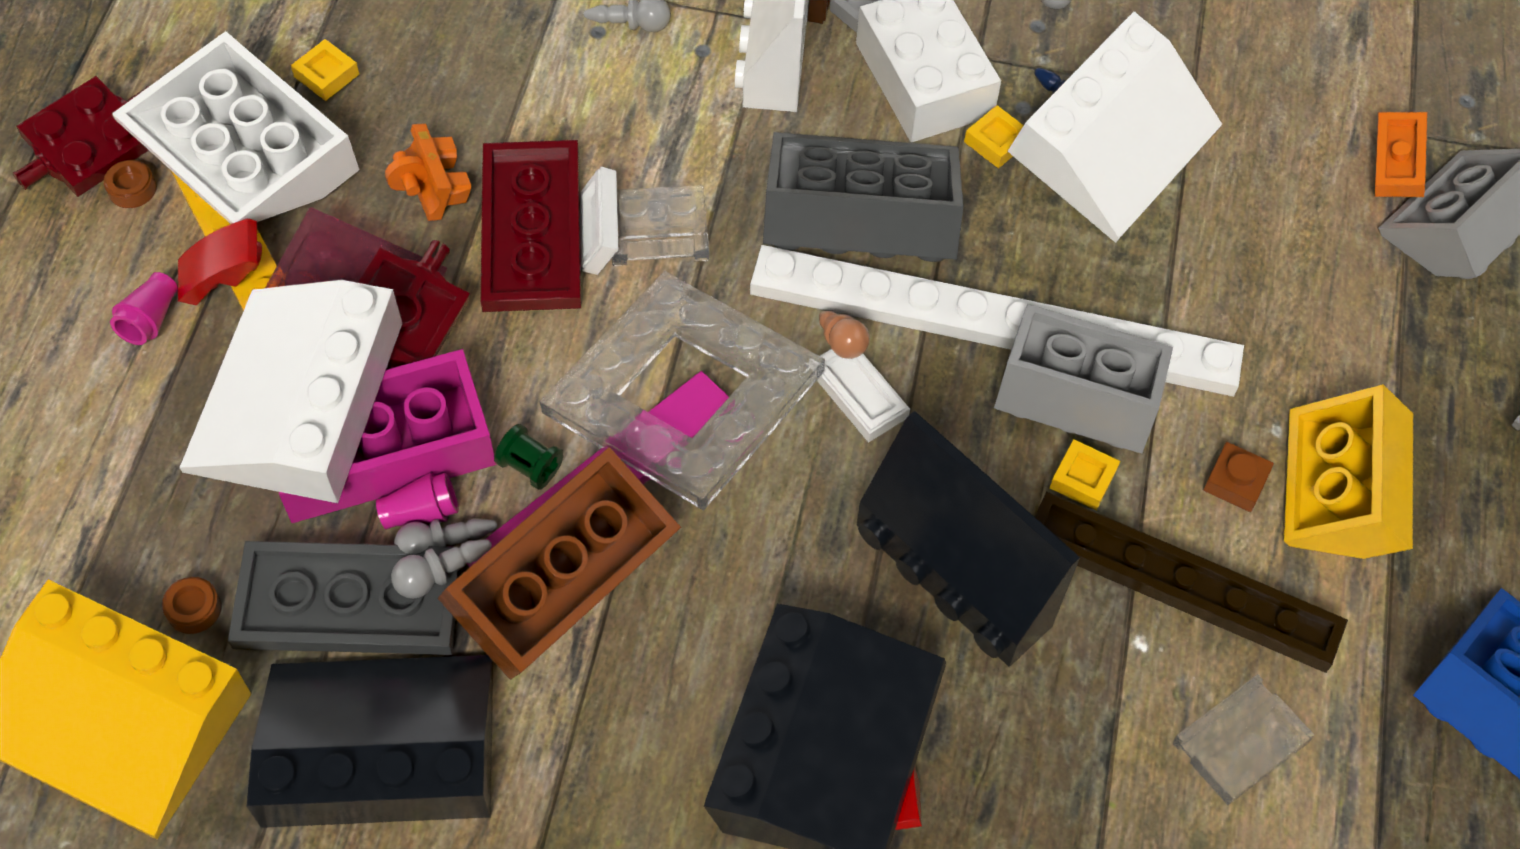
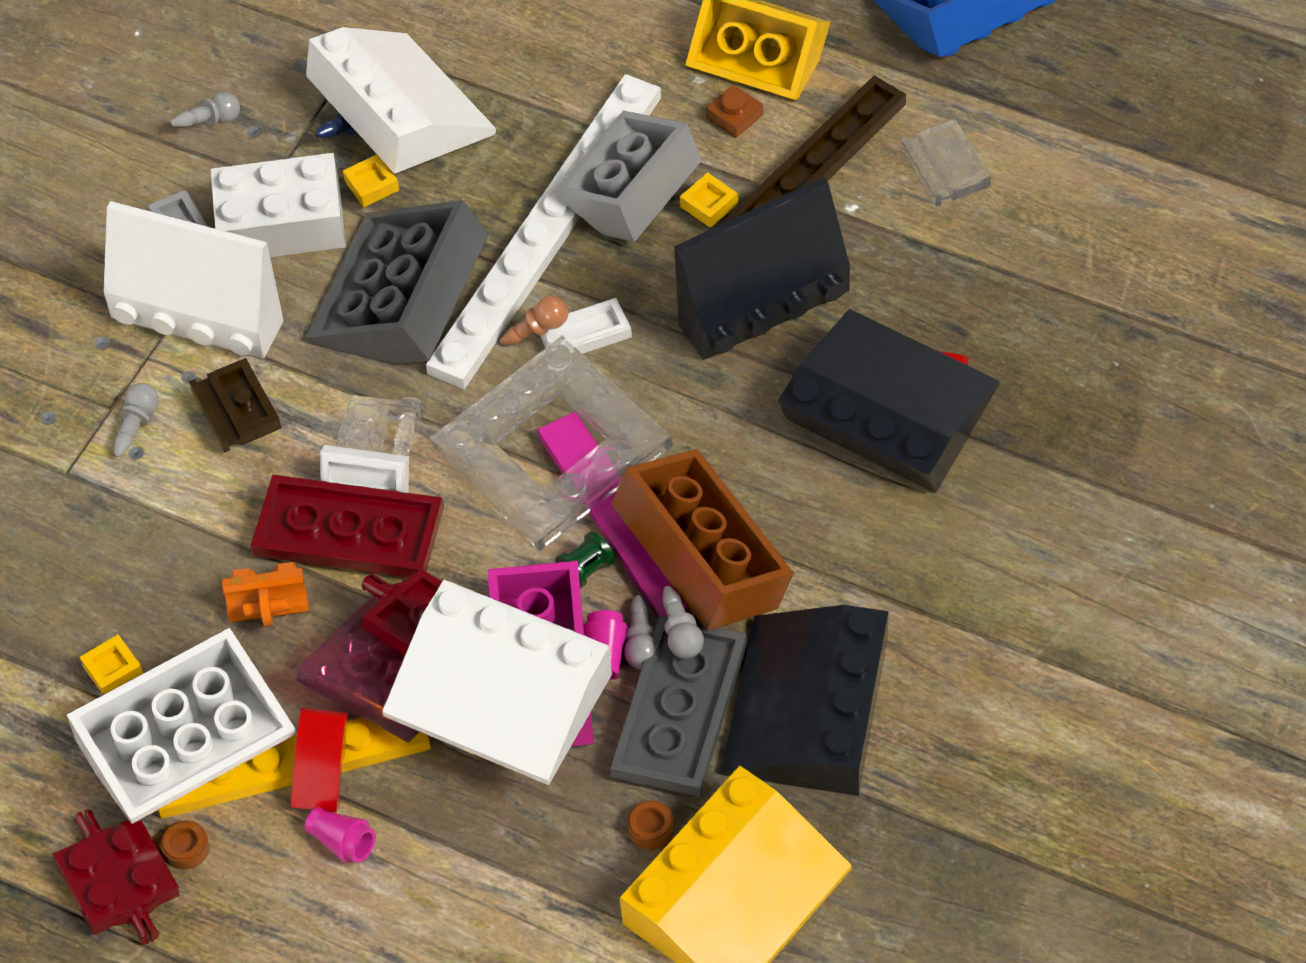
camera: 70 degrees left, 5 degrees down
none -> dark brown plate [189,358,282,453]

